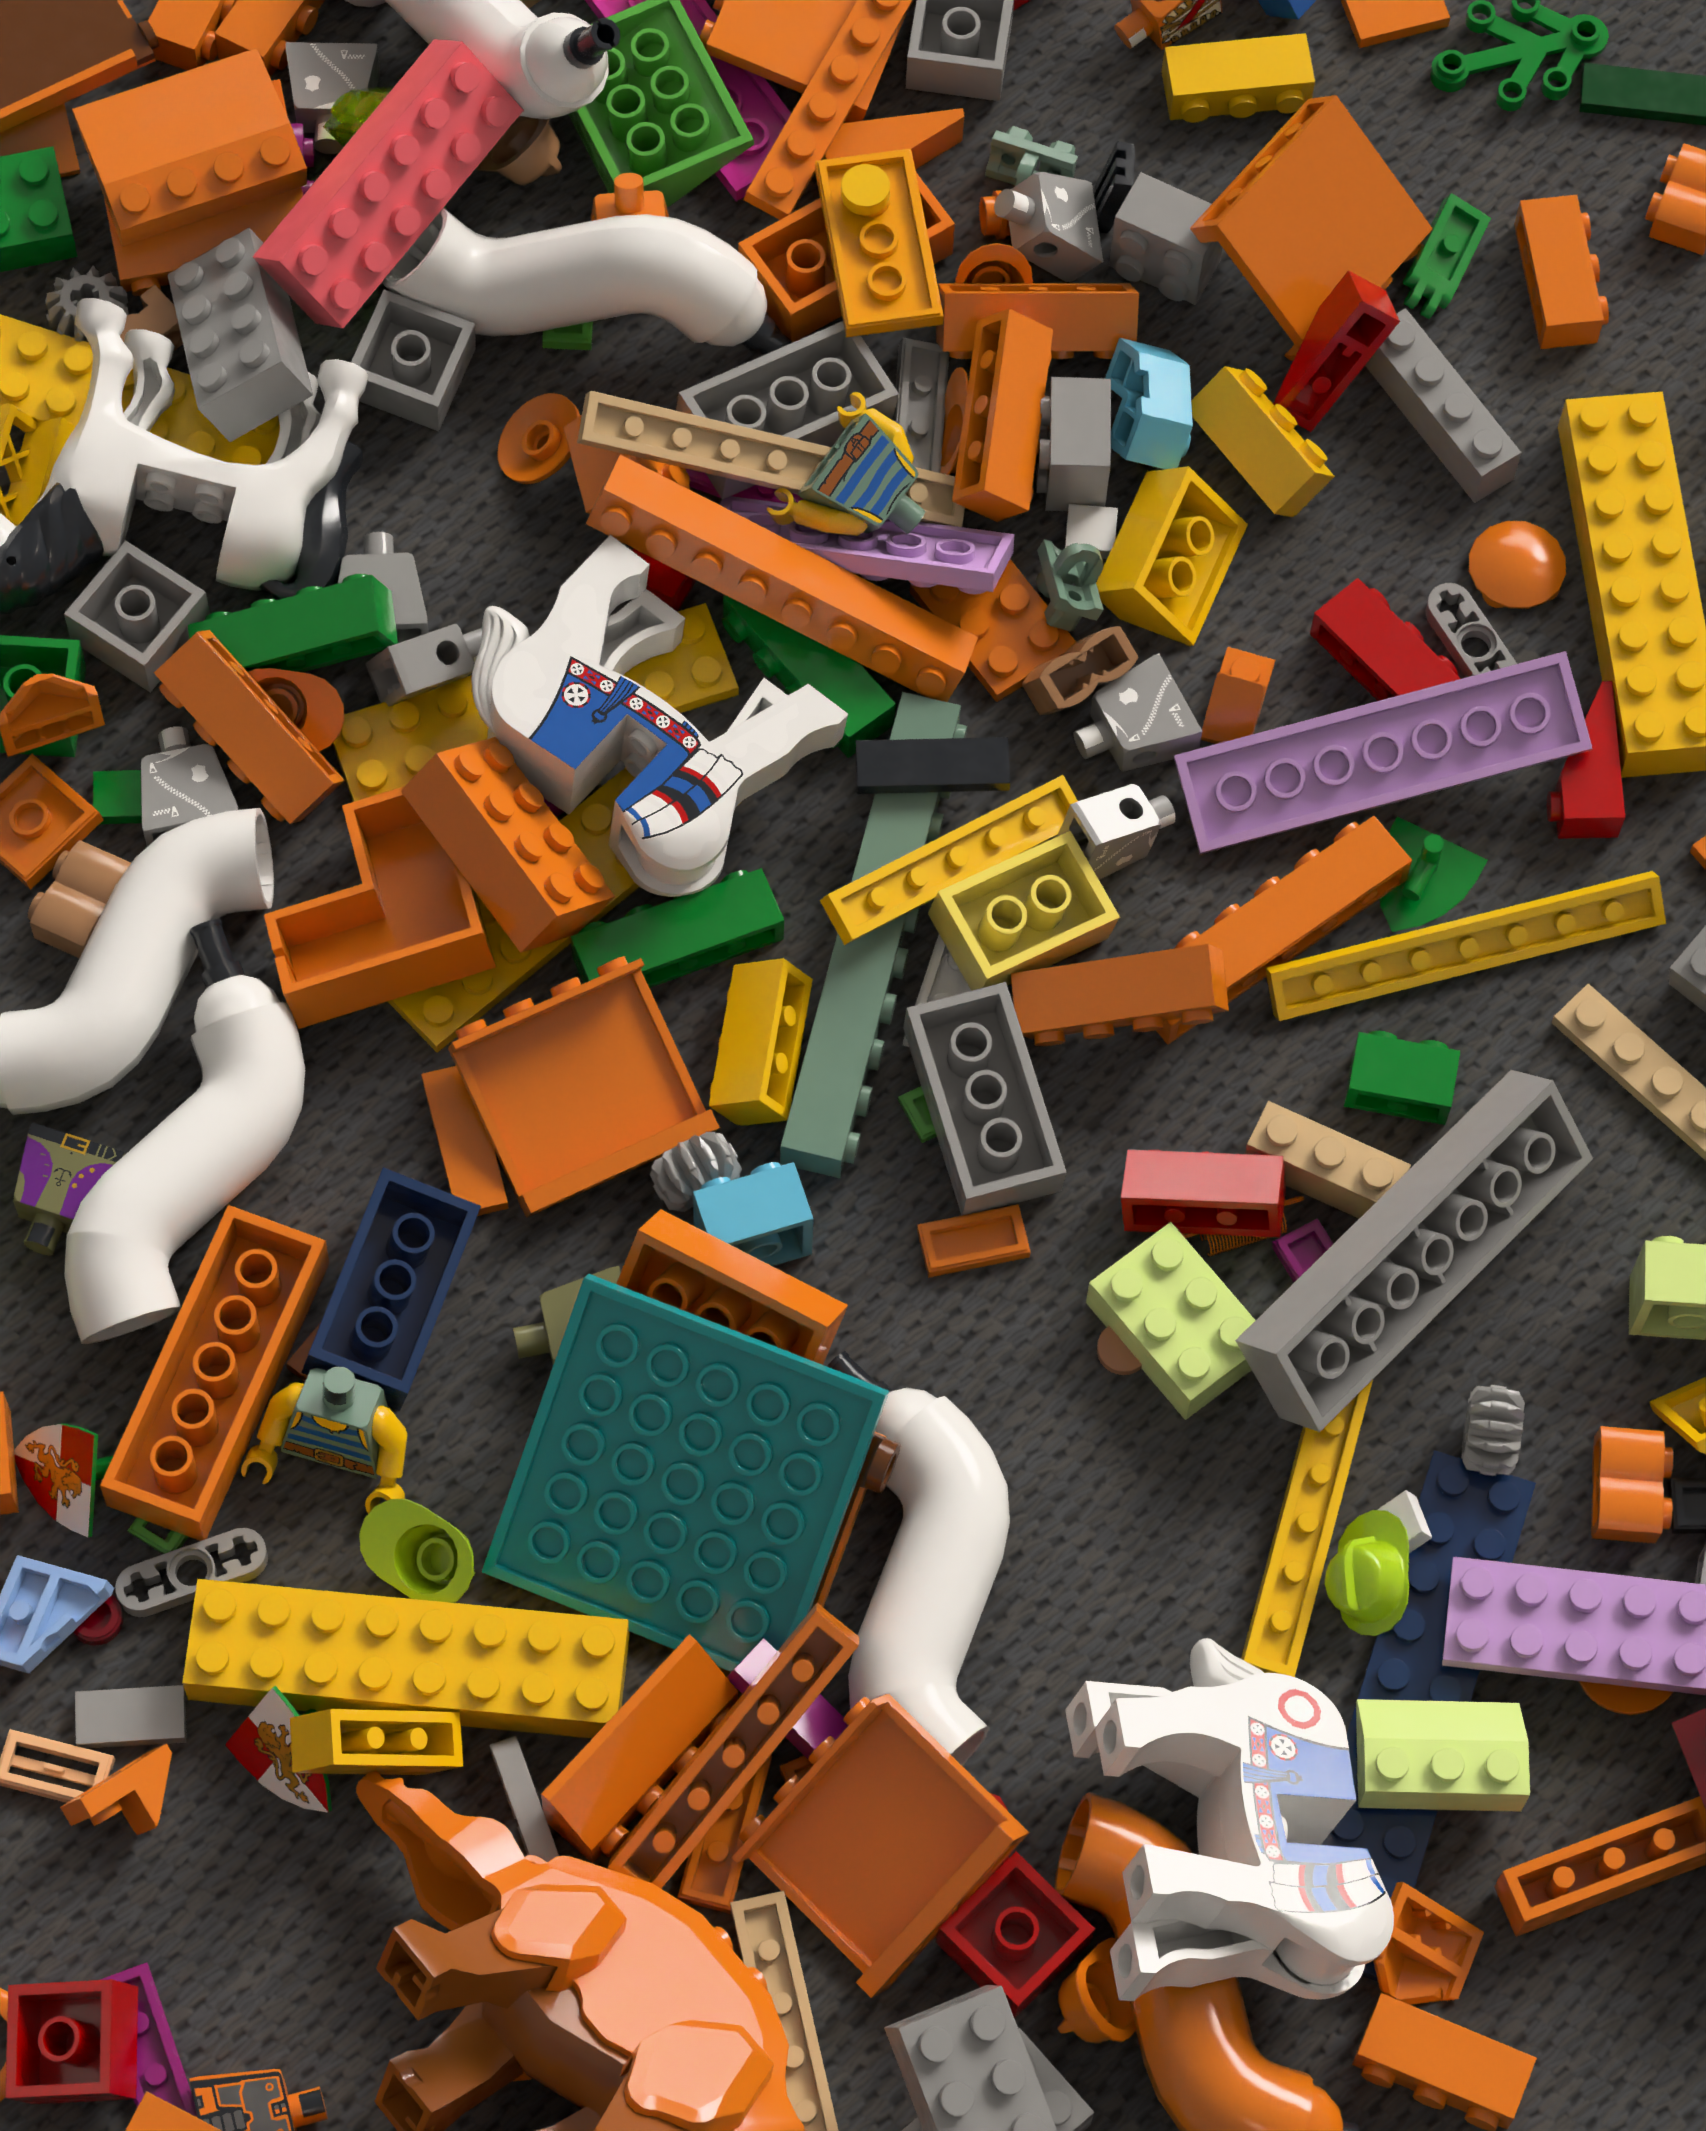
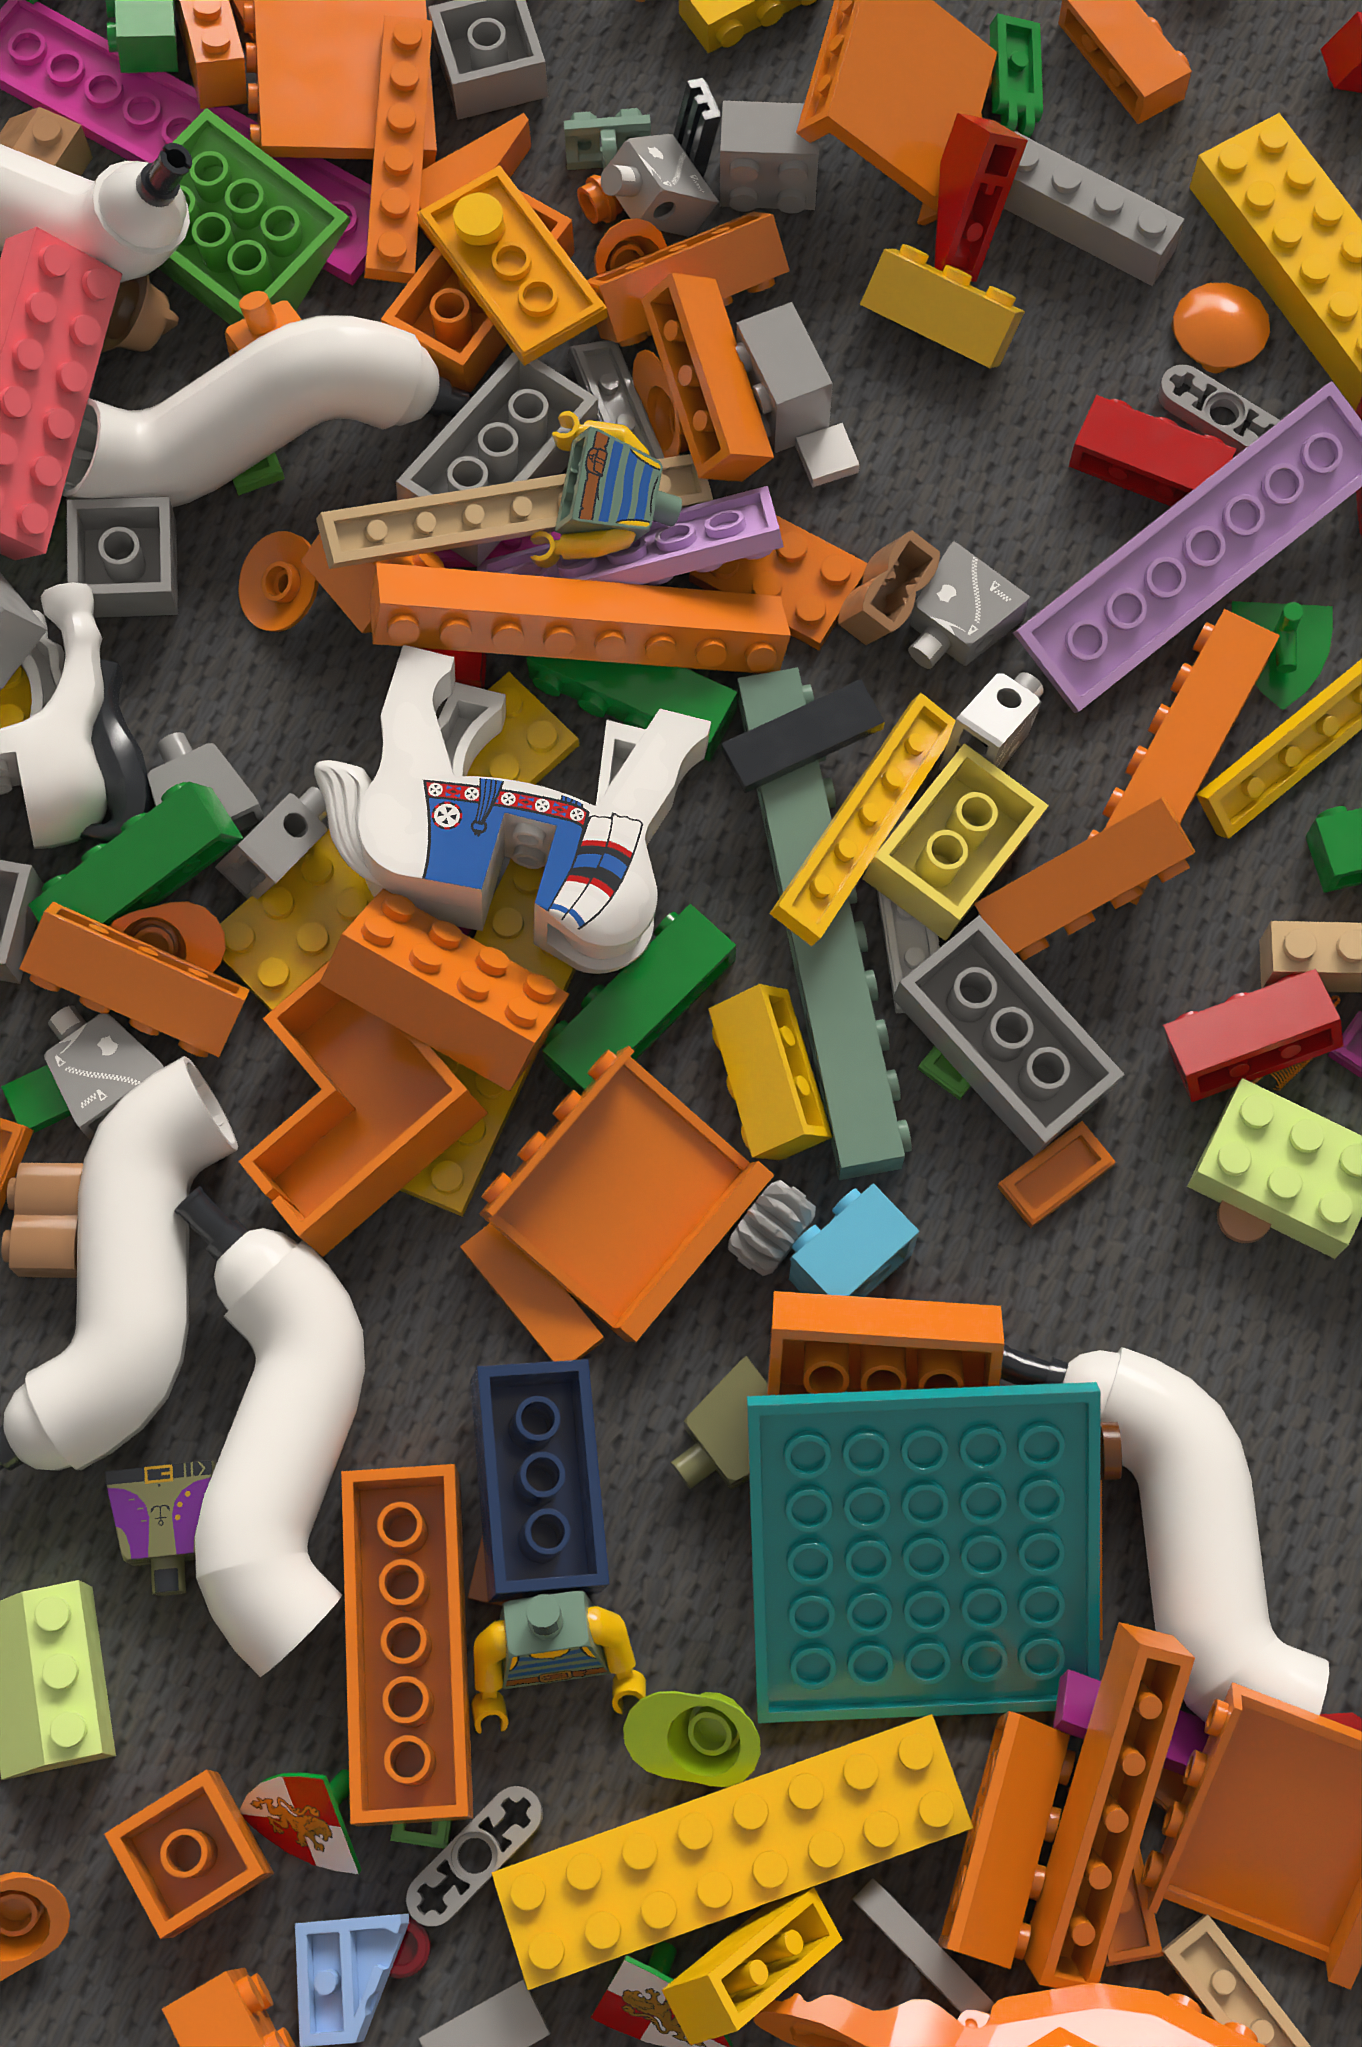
camera: 20 degrees left, 5 degrees up
sand green hips [1035,539,1103,631] -> none
yellow slope [1096,466,1248,646] -> none
medium azure brick [1105,338,1193,469] -> none
orange slope [1201,647,1275,744] -> none

